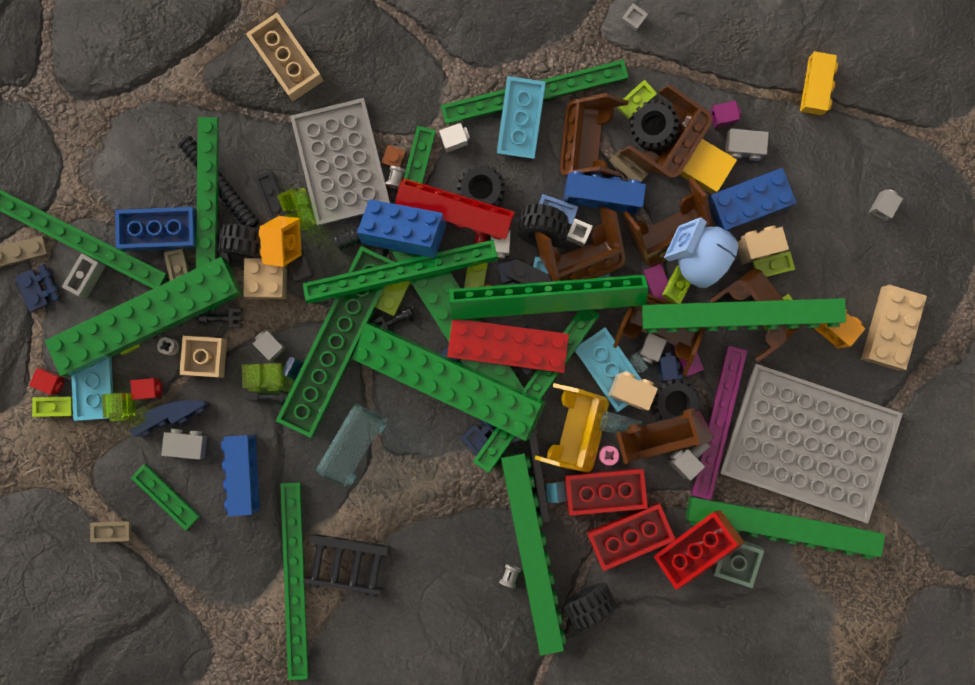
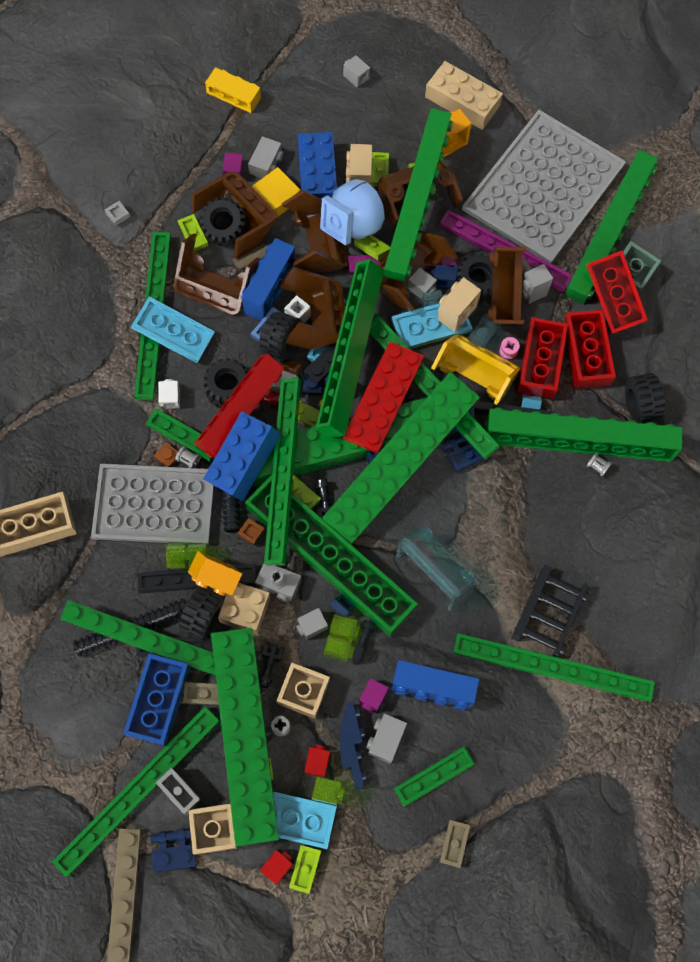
camera: 75 degrees left, 15 degrees down
none -> tan brick [188,804,238,855]
none -> dark orange plate [237,518,265,546]
none -> light grey brick [255,564,302,602]
none -> dark orange plate [280,360,302,375]
none -> magenta brick [359,678,389,713]

